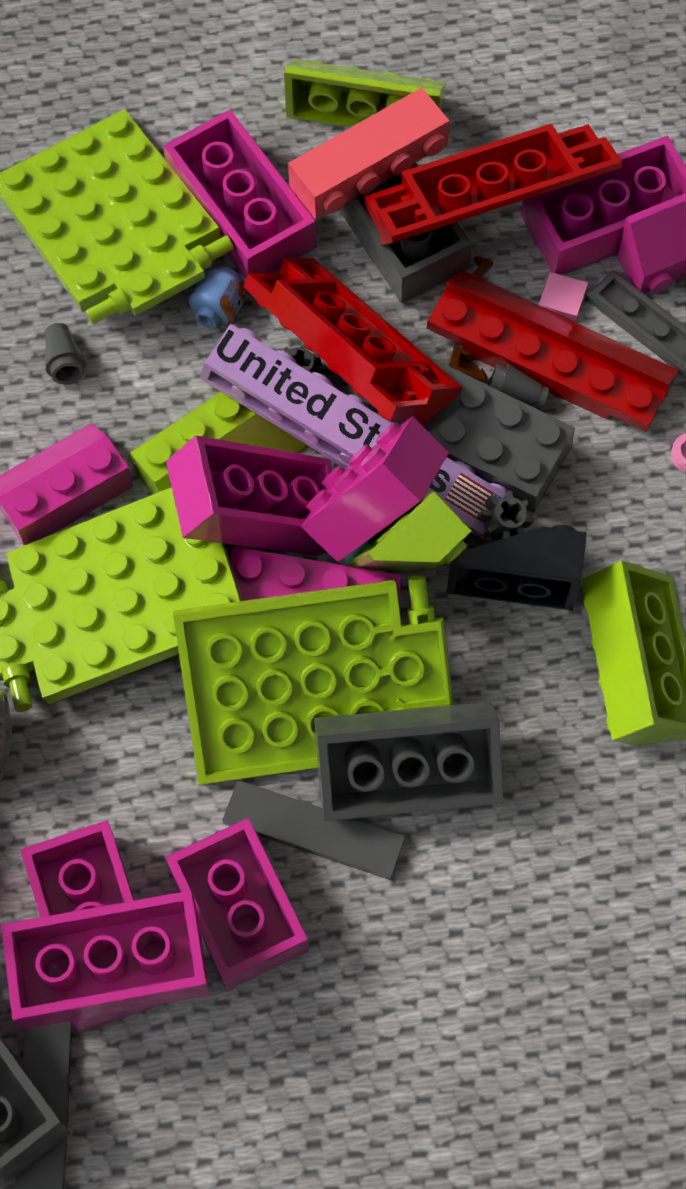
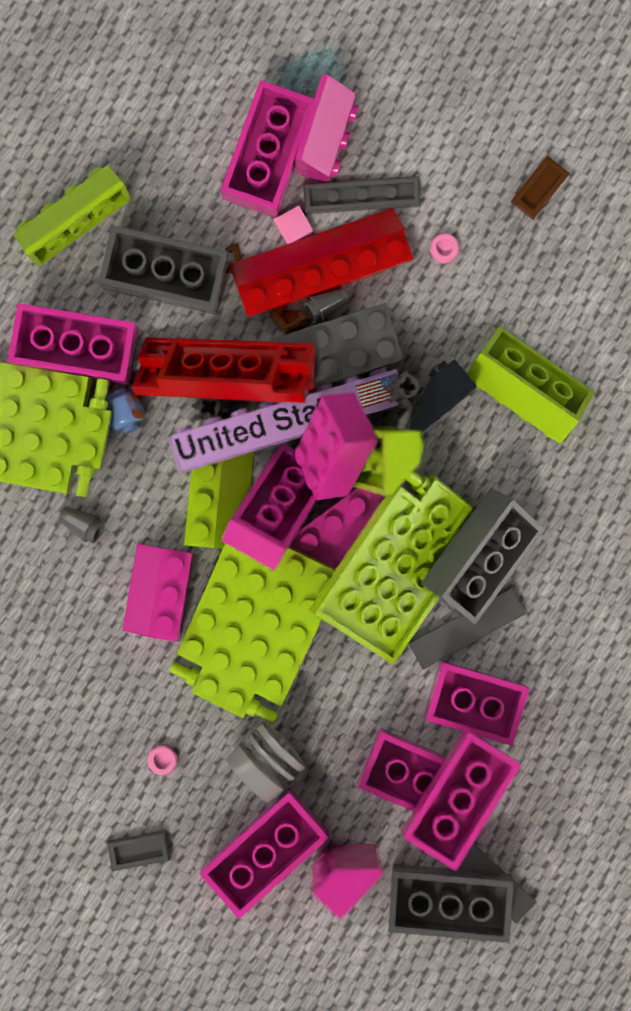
camera: 50 degrees left, 20 degrees up
coral brick [288,88,450,220] -> none
red slope [365,123,622,246] -> none

